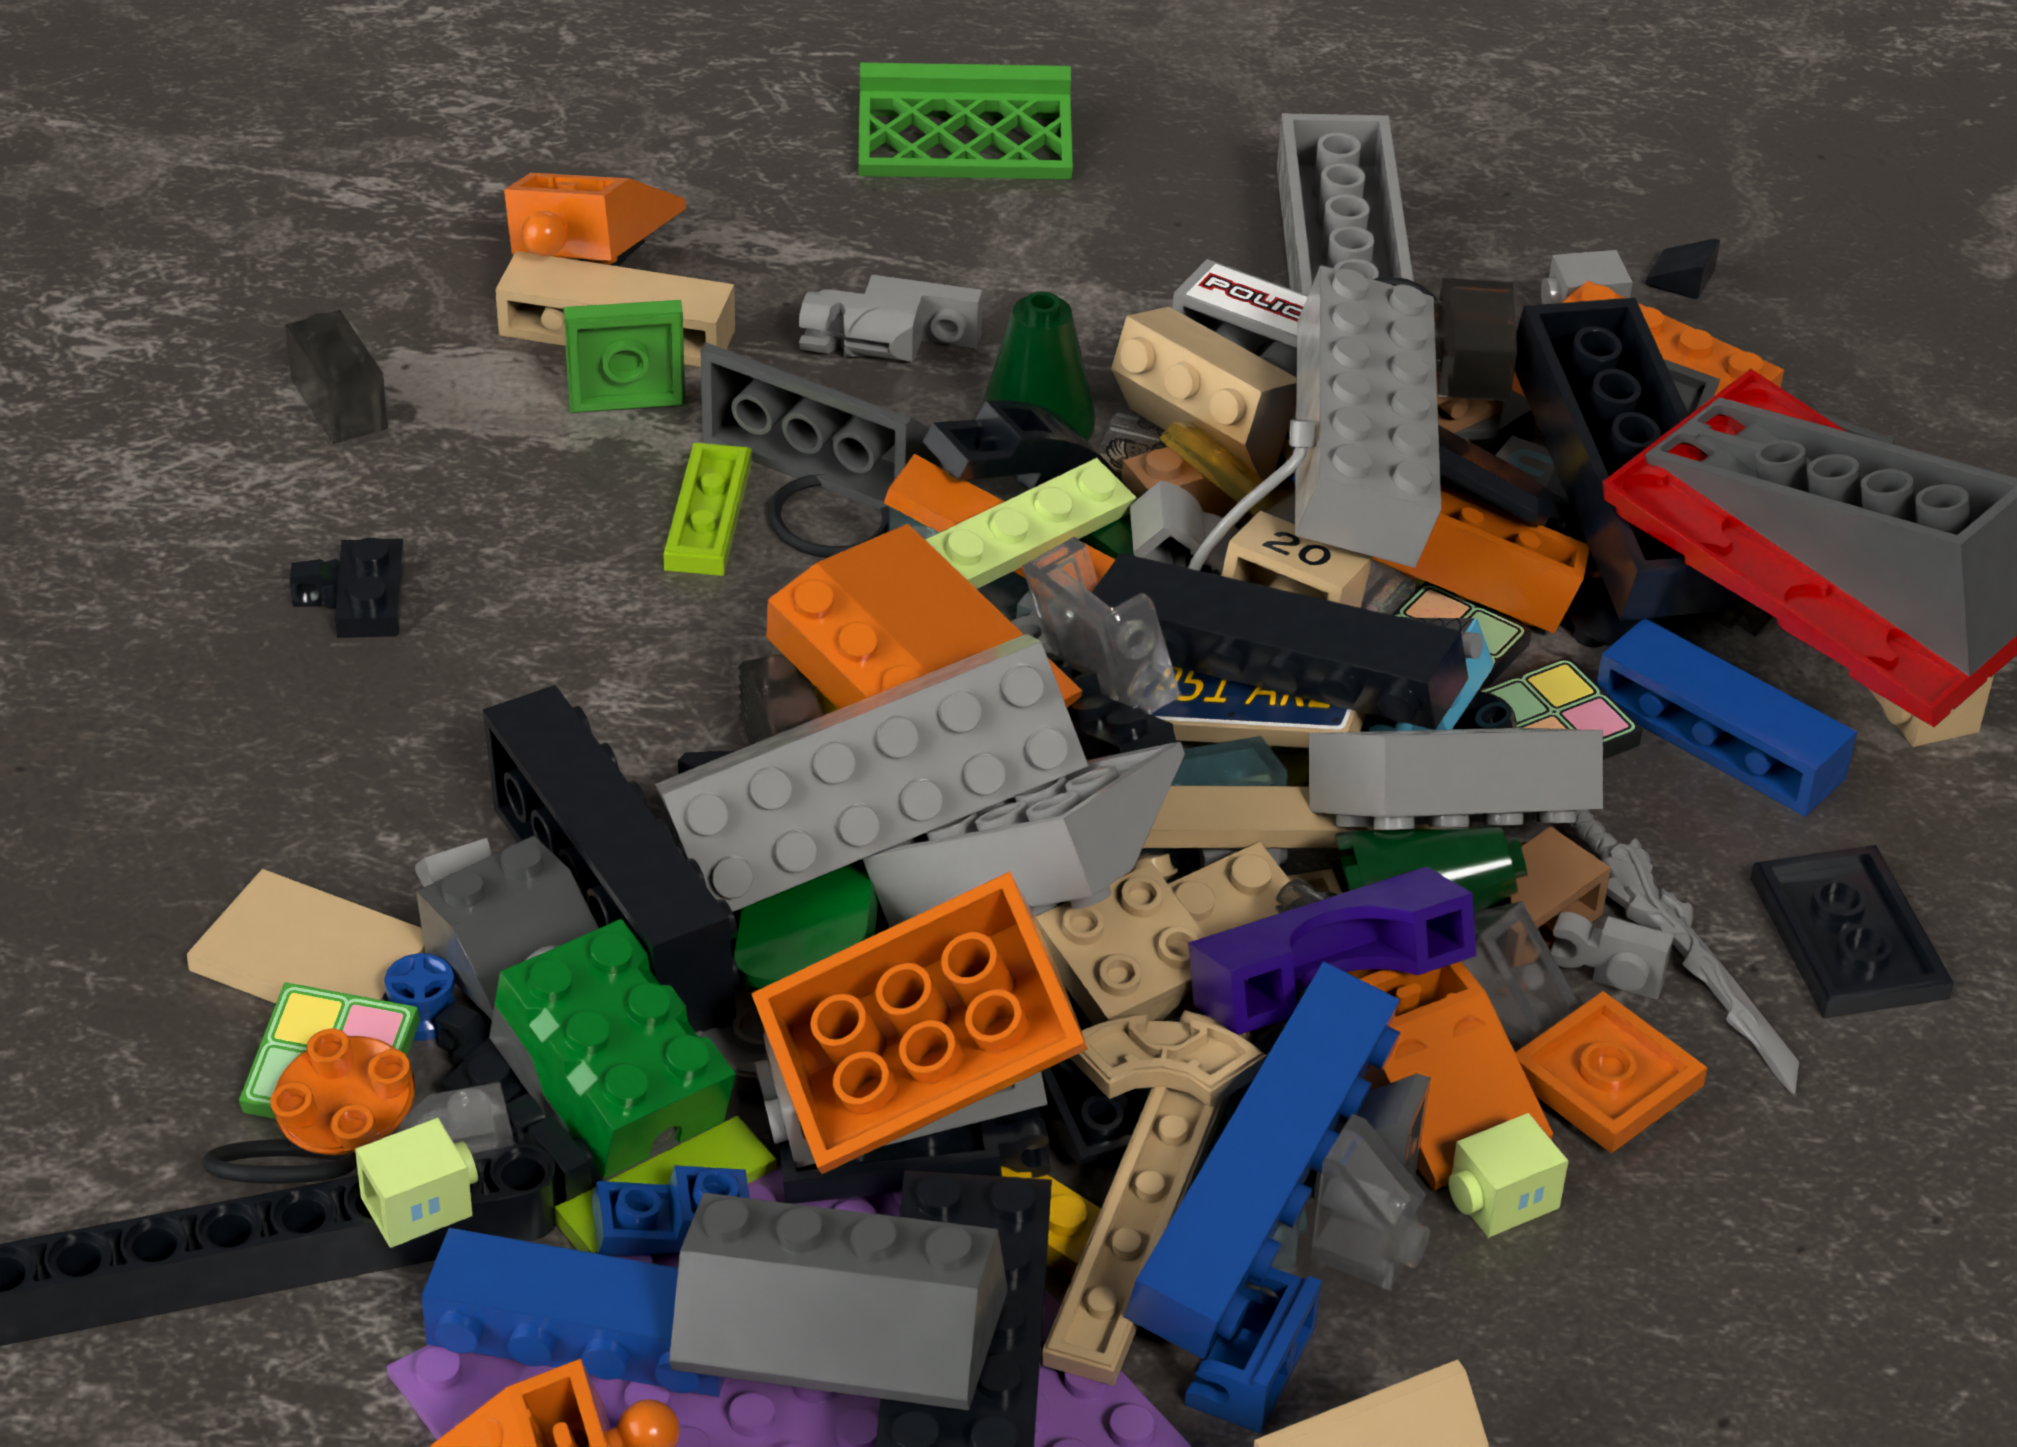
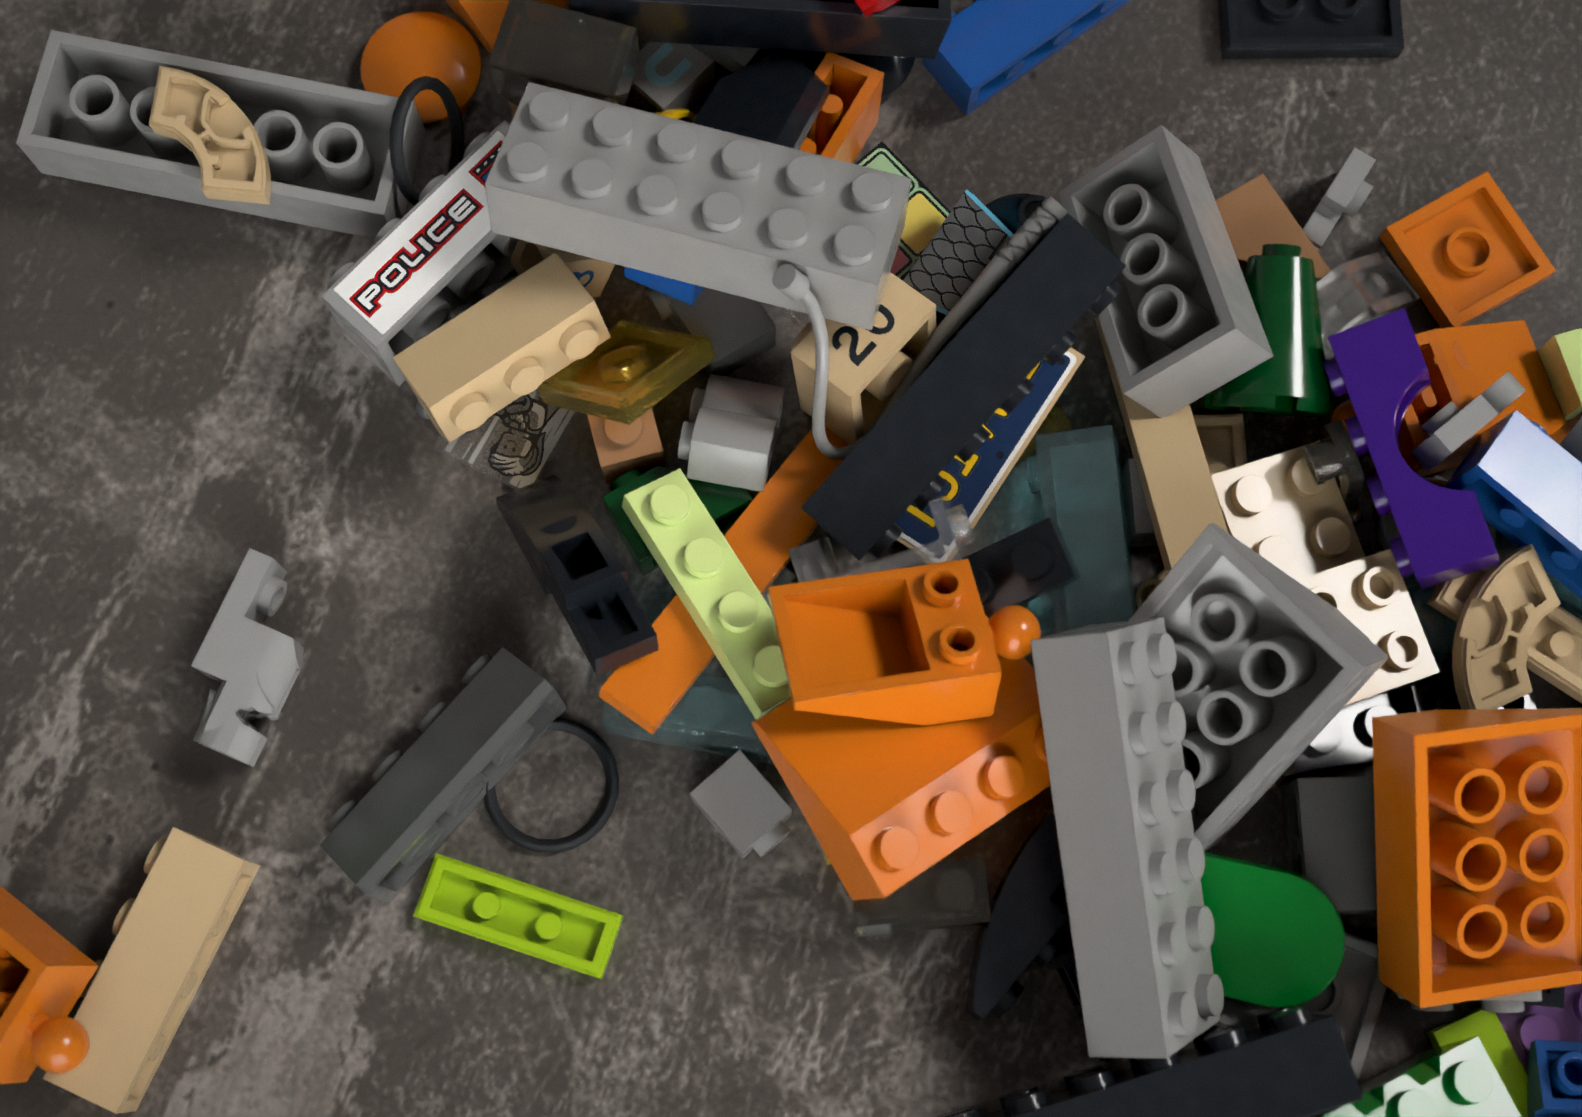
camera: 80 degrees left, 35 degrees up
bright green tile [563,300,686,413] -> none
dark green cone [981,291,1095,441] -> none
tile [1478,656,1643,760] -> none
light grey sword [1566,810,1799,1095] -> none
none -> tan tile [149,66,271,205]
none -> orange slope [768,559,1041,726]
none -> light grey plate [1411,371,1526,472]

